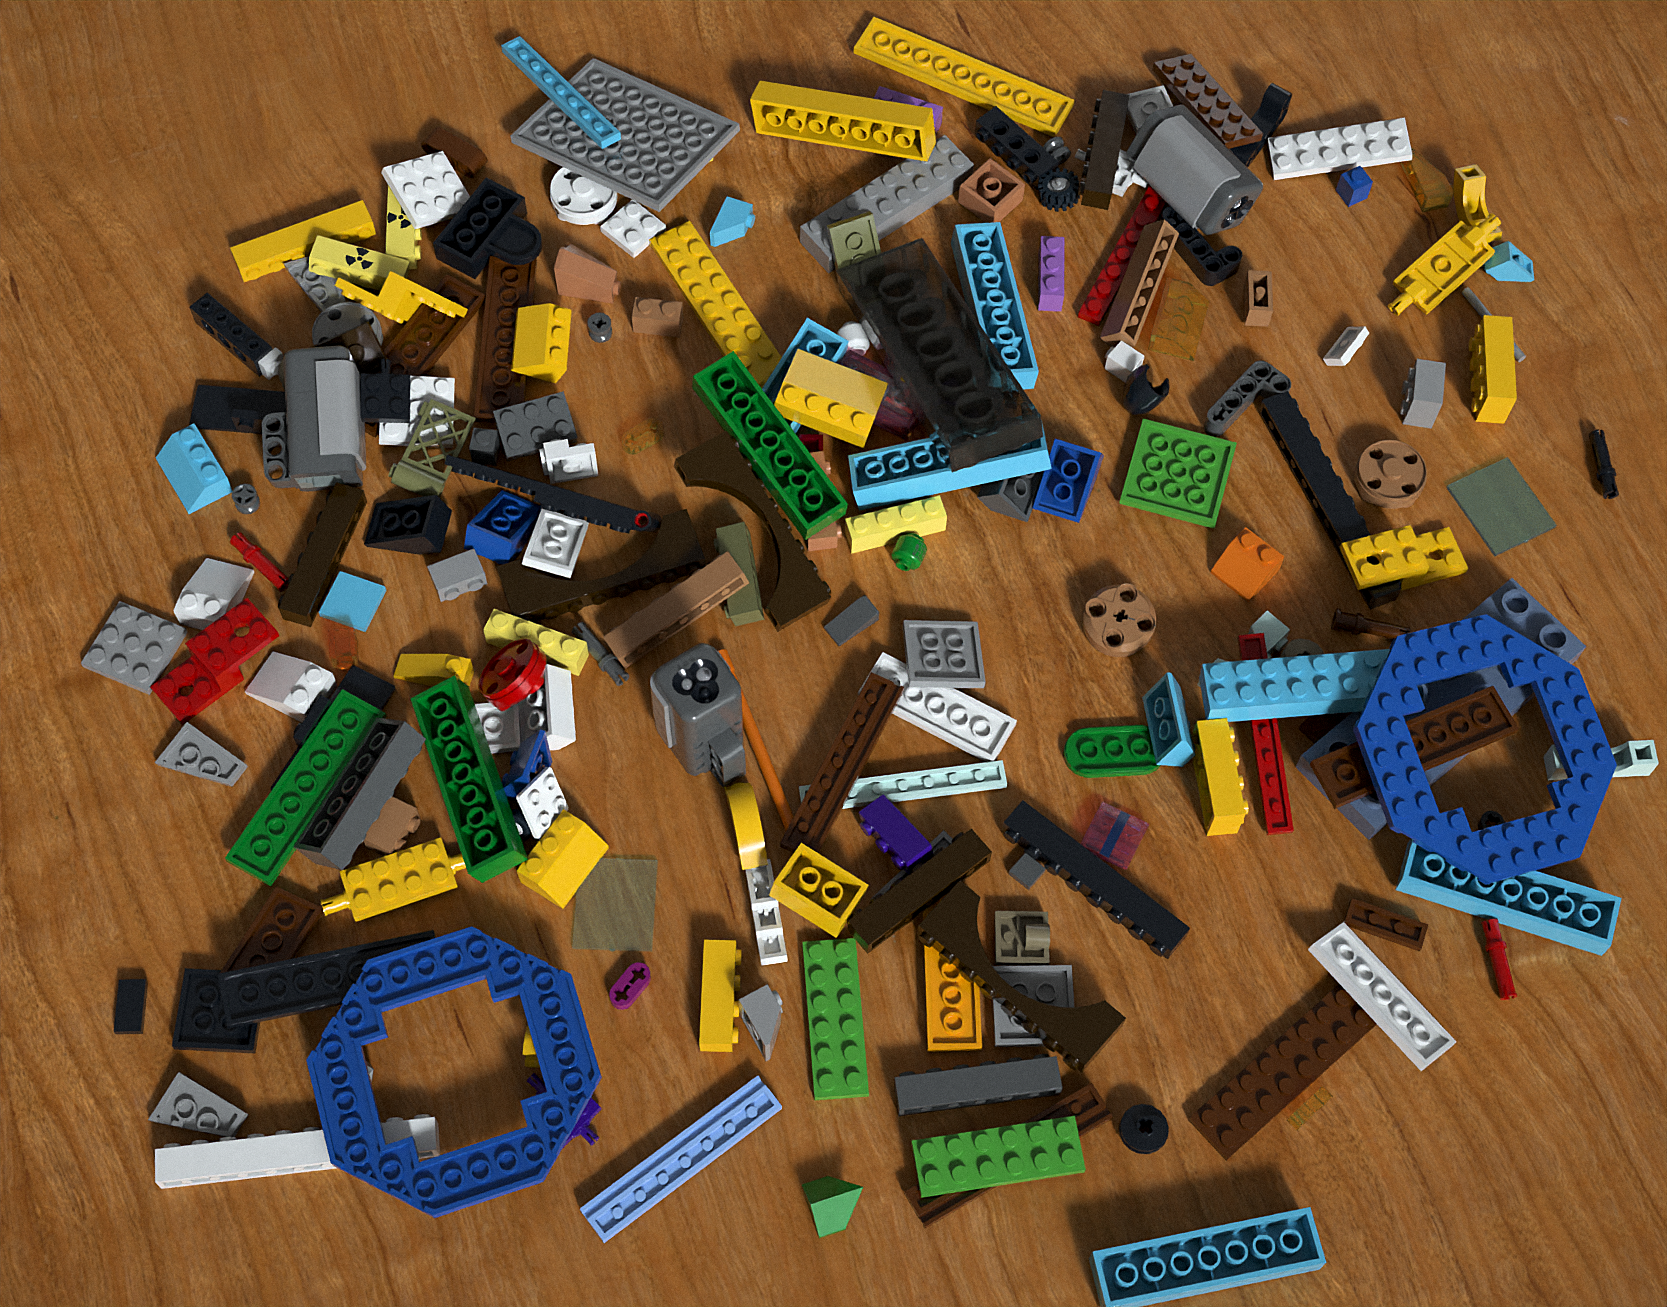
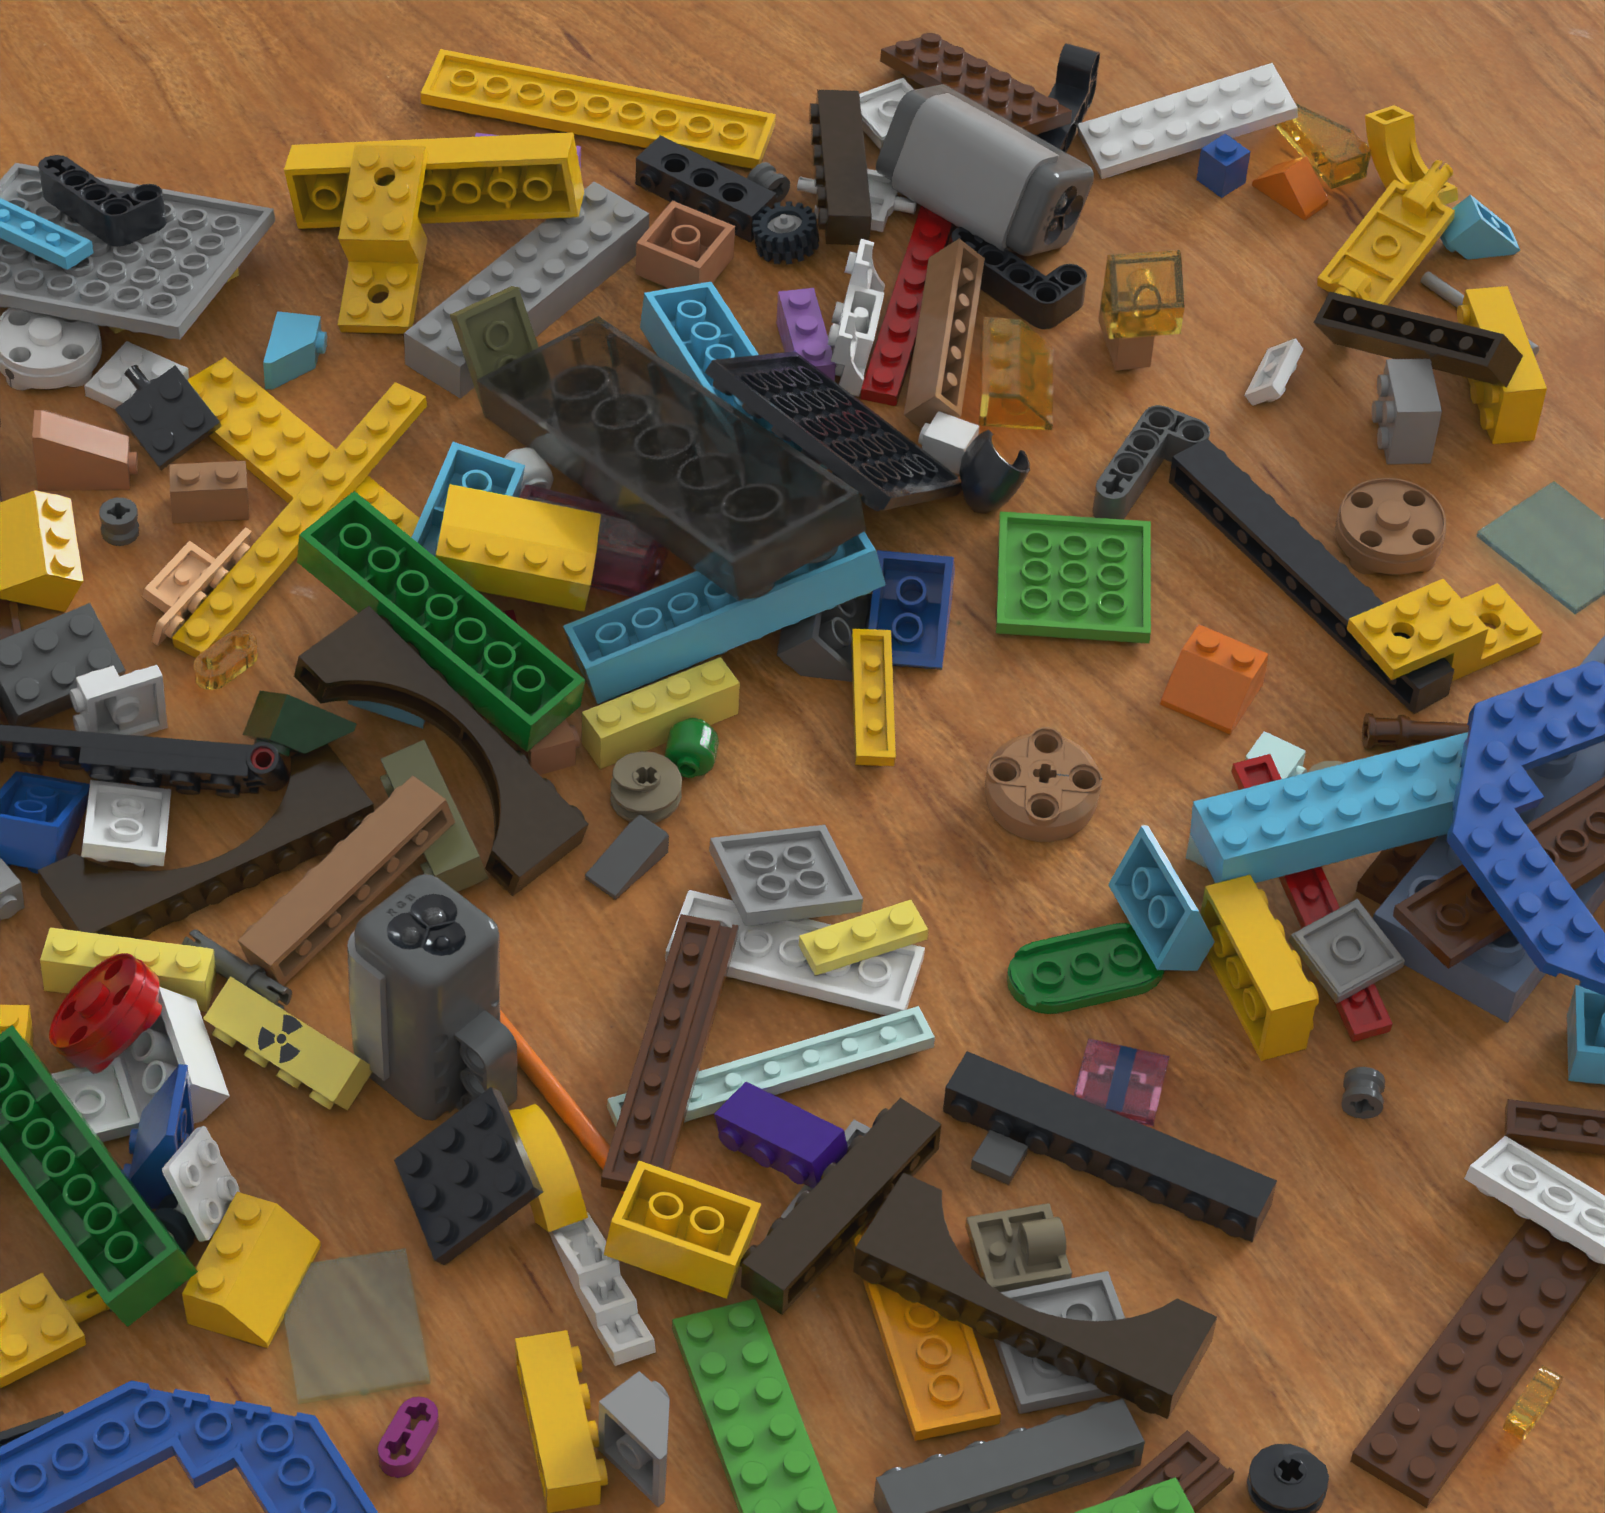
camera: 15 degrees left, 15 degrees down
none -> black beam [38,155,167,247]
none -> black plate [115,364,222,470]
none -> light nougat bracket [142,527,252,646]
none -> yellow plate [172,382,427,663]
none -> light yellow brick [203,976,372,1111]
none -> dark green slope [243,691,357,757]
none -> yellow bracket [337,145,428,334]
none -> black plate [394,1087,543,1265]
none -> dark tan piece [610,751,682,823]
none -> black plate [704,351,962,511]
none -> light yellow plate [798,900,928,976]
none -> white bracket [827,239,885,397]
none -> yellow plate [851,629,896,766]
none -> clear yellow slope [1101,250,1185,339]
none -> orange slope [1252,156,1329,221]
none -> light grey tile [1289,899,1405,1004]
none -> dark brown brick [1313,292,1523,388]
none -> dark grey wheel [1341,1067,1385,1119]

